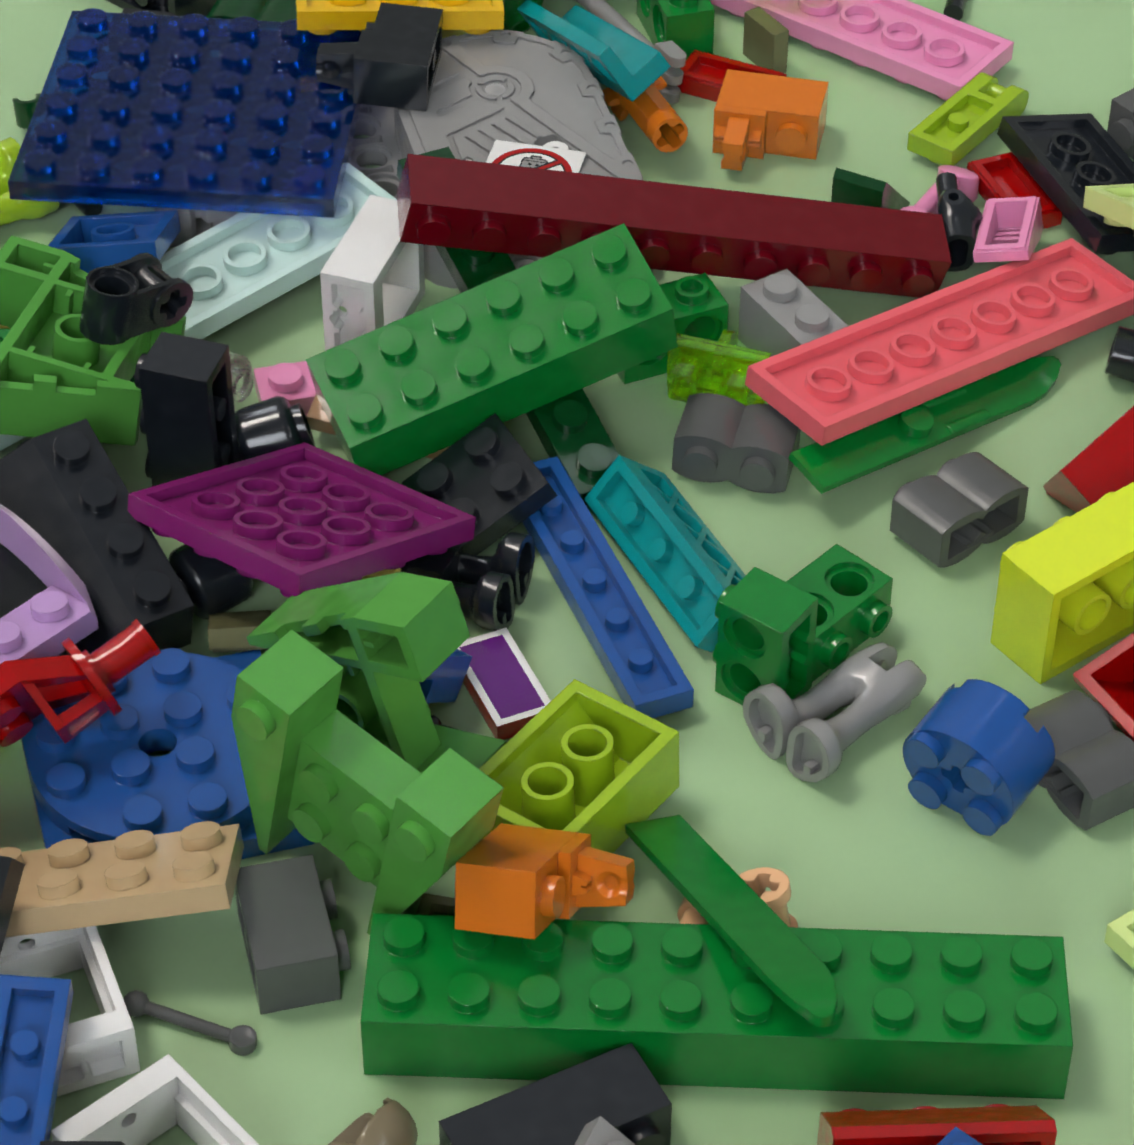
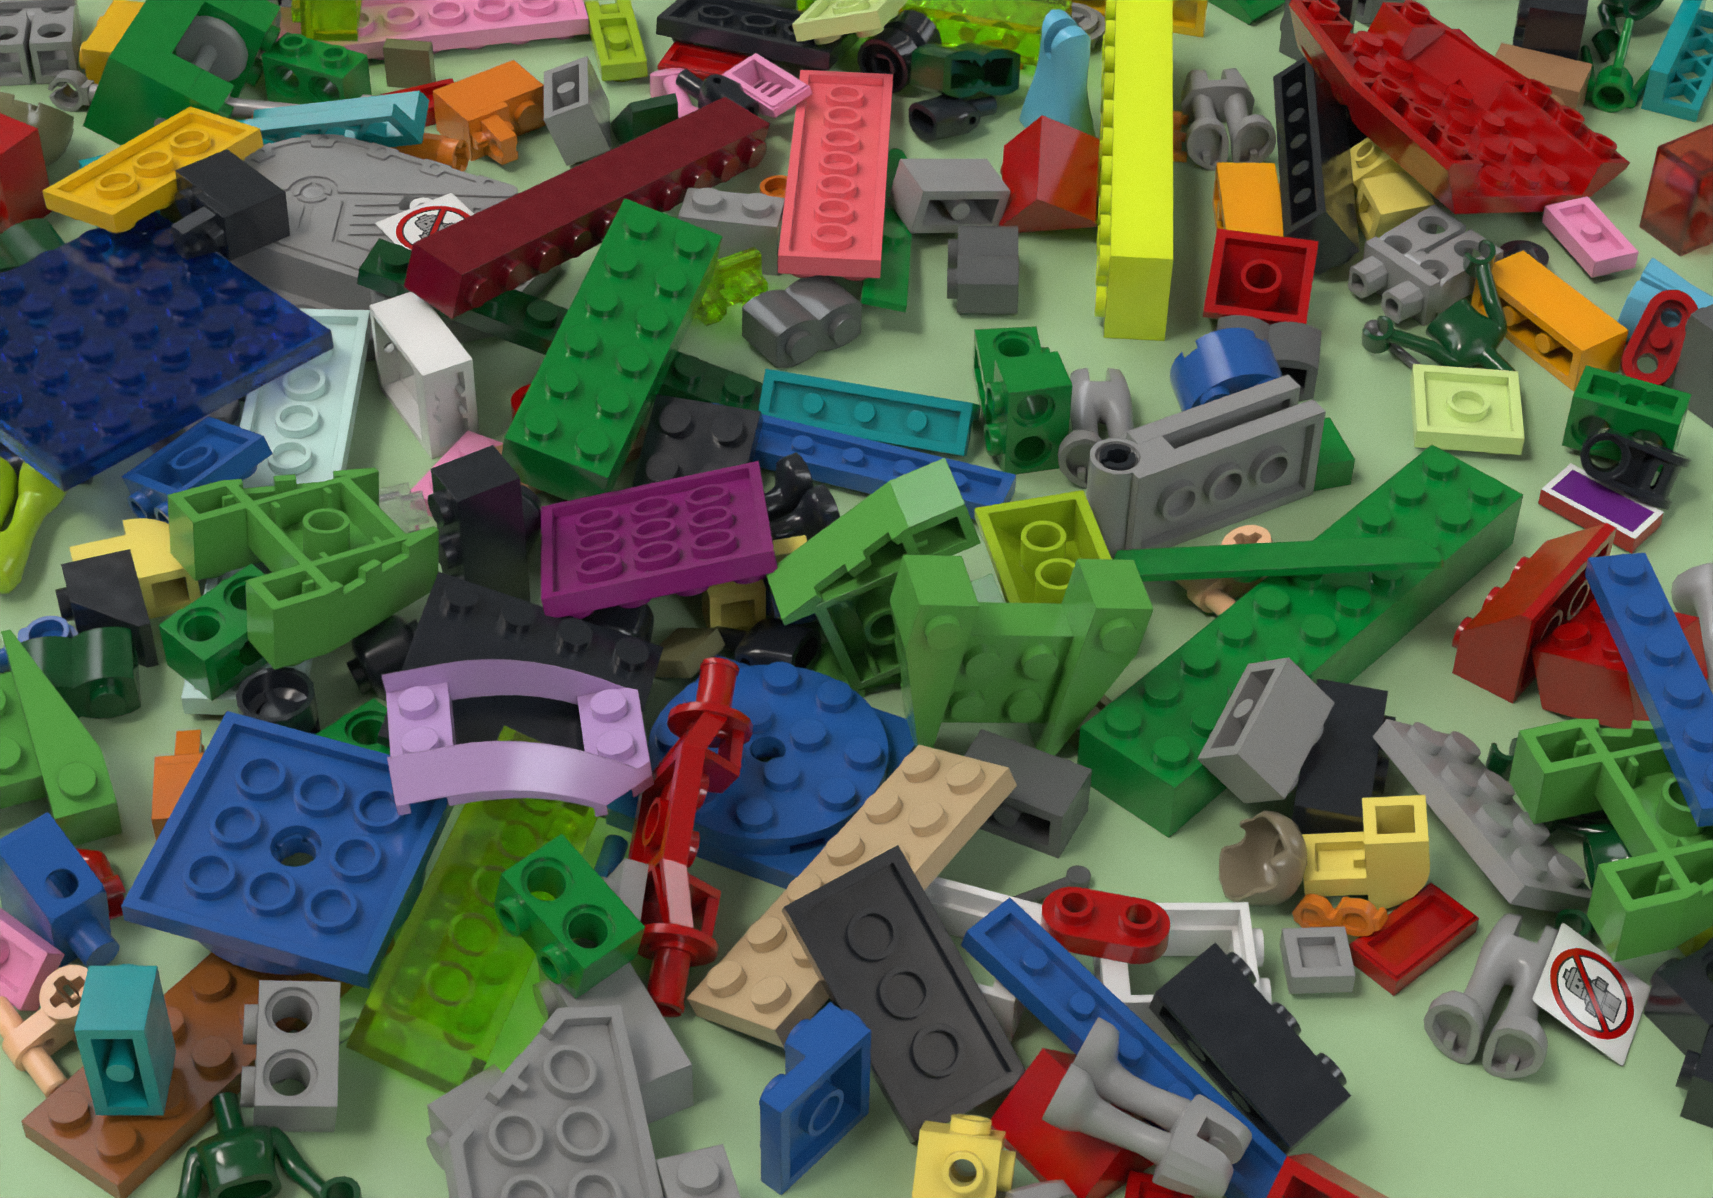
camera: 50 degrees left, 0 degrees up
black piece [79,253,193,345] -> none
orange hinge [455,823,635,940] -> none
none -> light grey brick [544,56,611,166]
none -> light grey brick [888,159,1011,233]
none -> red plate [1040,887,1170,964]
none -> light grey hinge [1086,375,1326,558]
none -> light grey brick [1198,657,1335,803]
none -> green piece [1313,417,1355,491]

